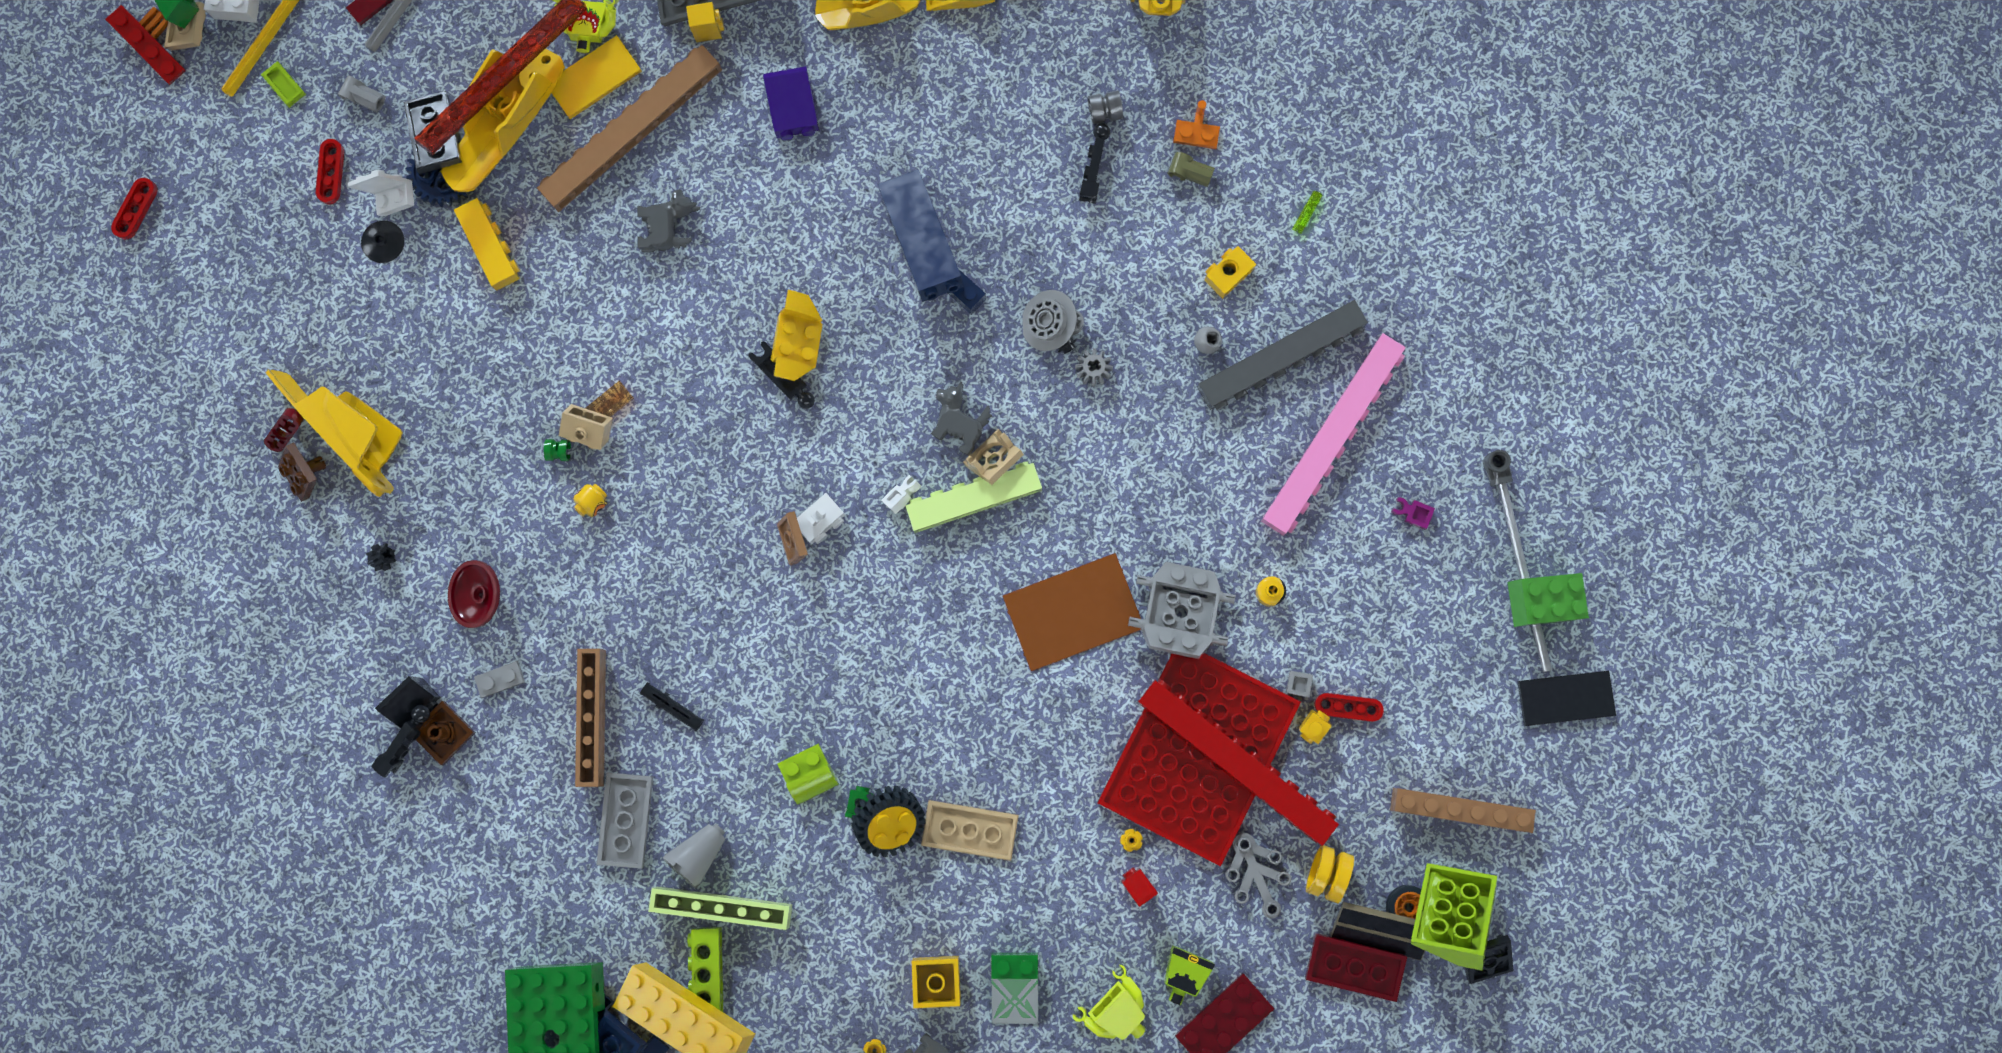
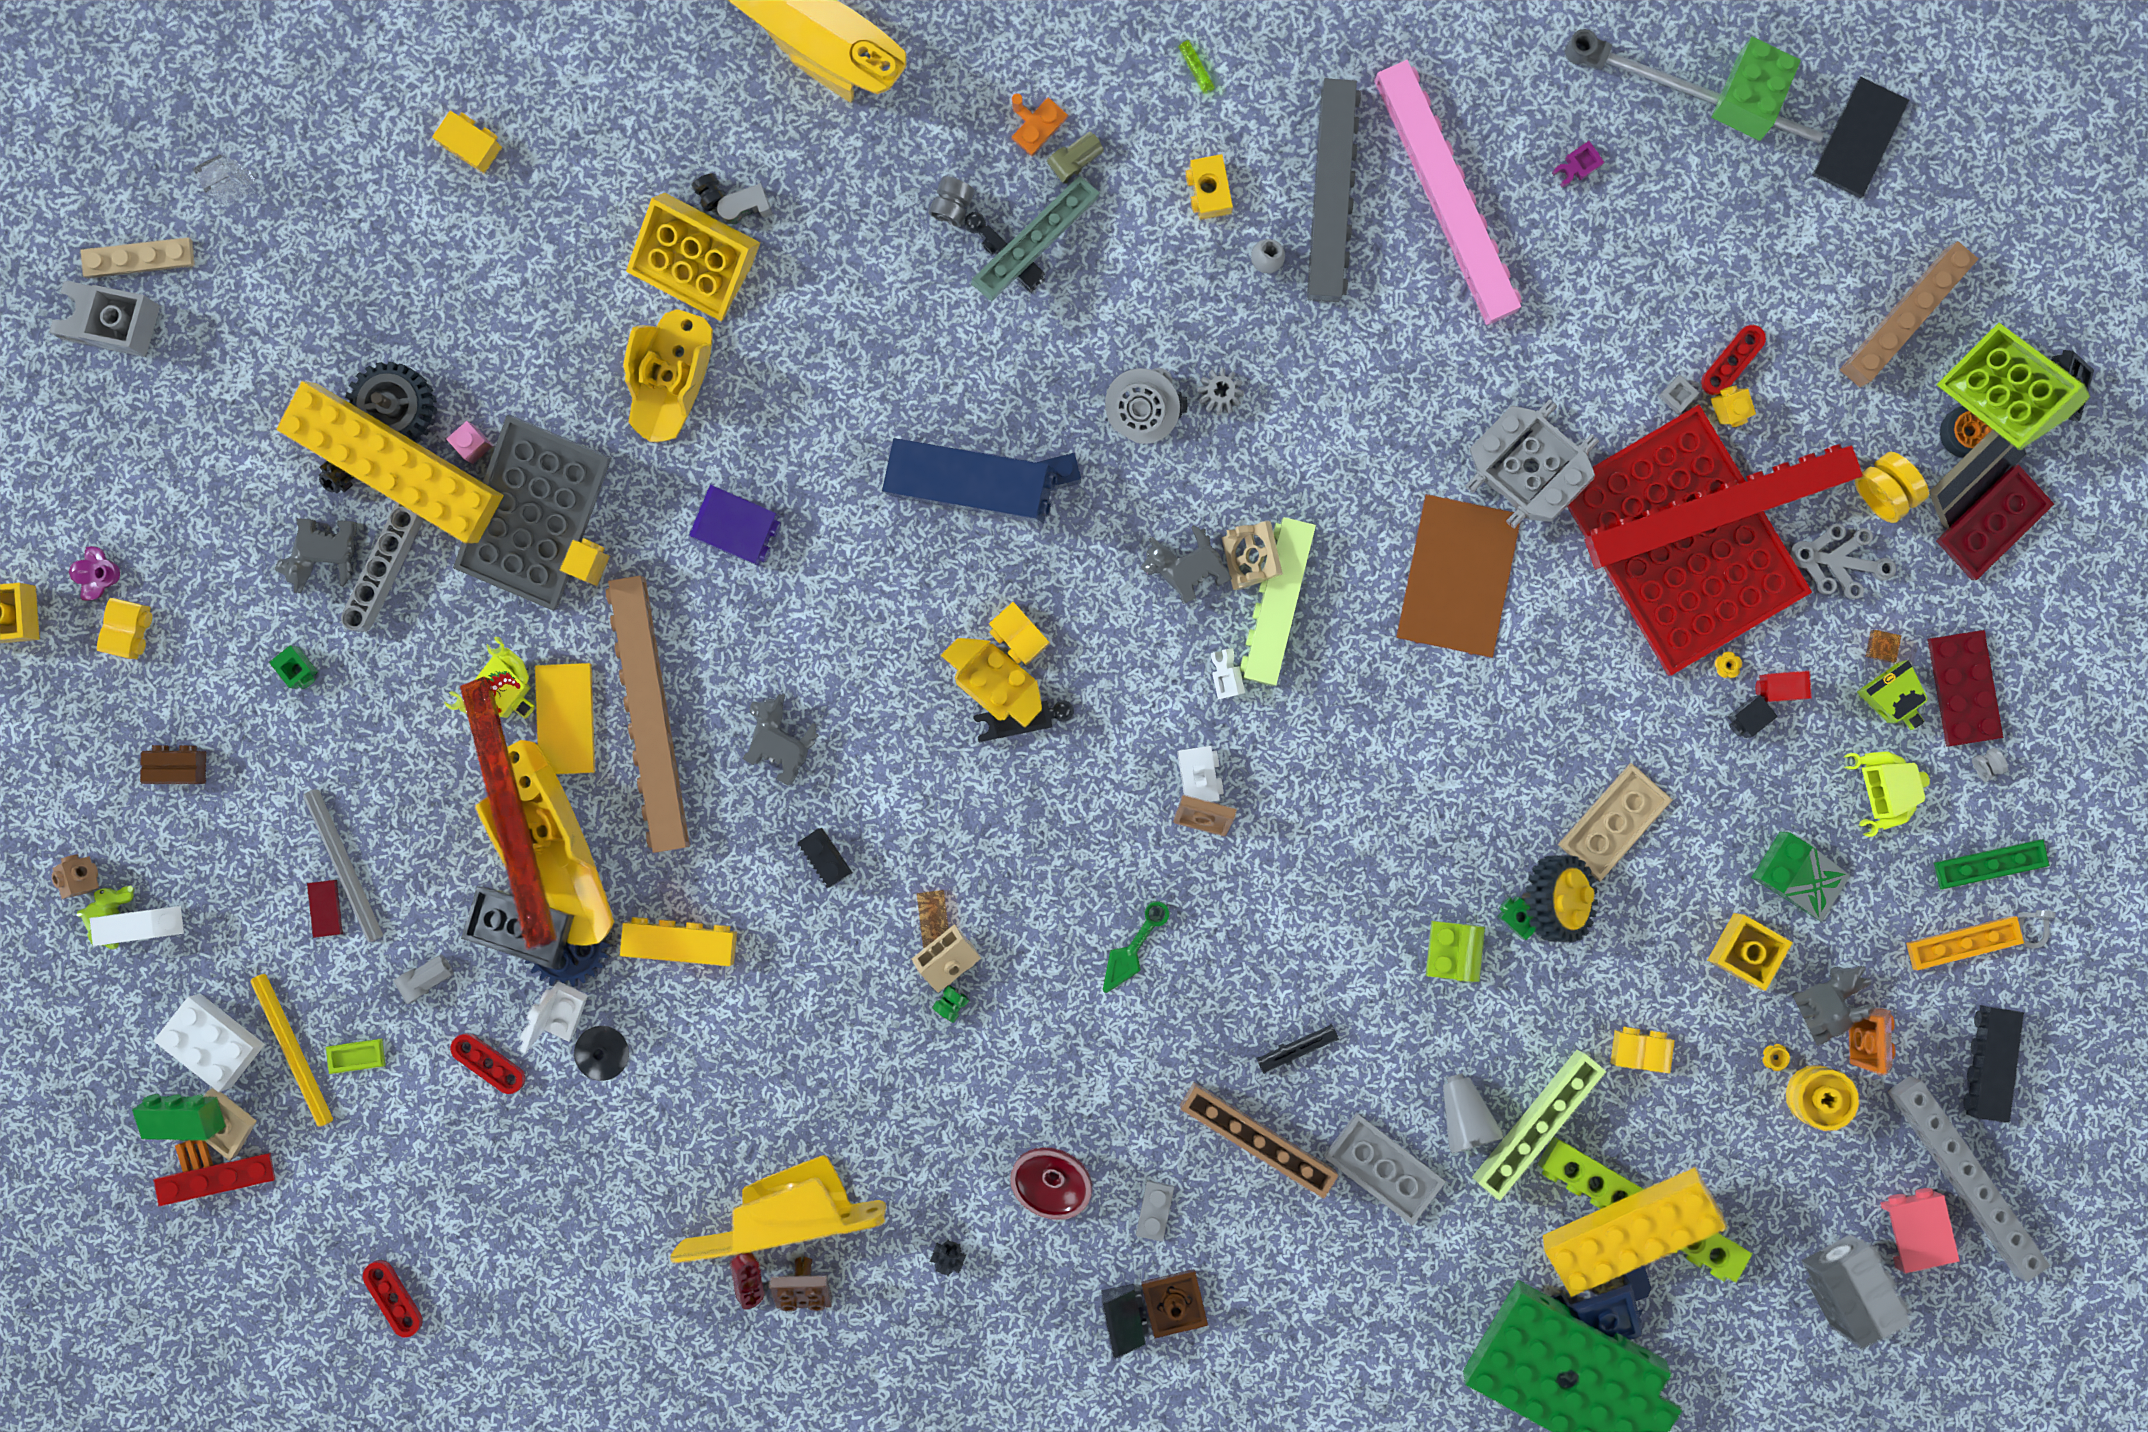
camera: 60 degrees left, 5 degrees up
black plate [371,705,430,778] -> none
yellow head [573,484,607,517] -> none
yellow head [1255,576,1286,607] -> none
none -> black brick [797,828,853,888]
none -> sand green plate [971,175,1100,302]
none -> yellow brick [989,602,1051,665]
none -> green piece [1103,901,1169,993]
none -> yellow brick [1610,1026,1675,1073]
none -> black brick [1727,695,1778,738]
none -> clear orange plate [1865,630,1902,663]

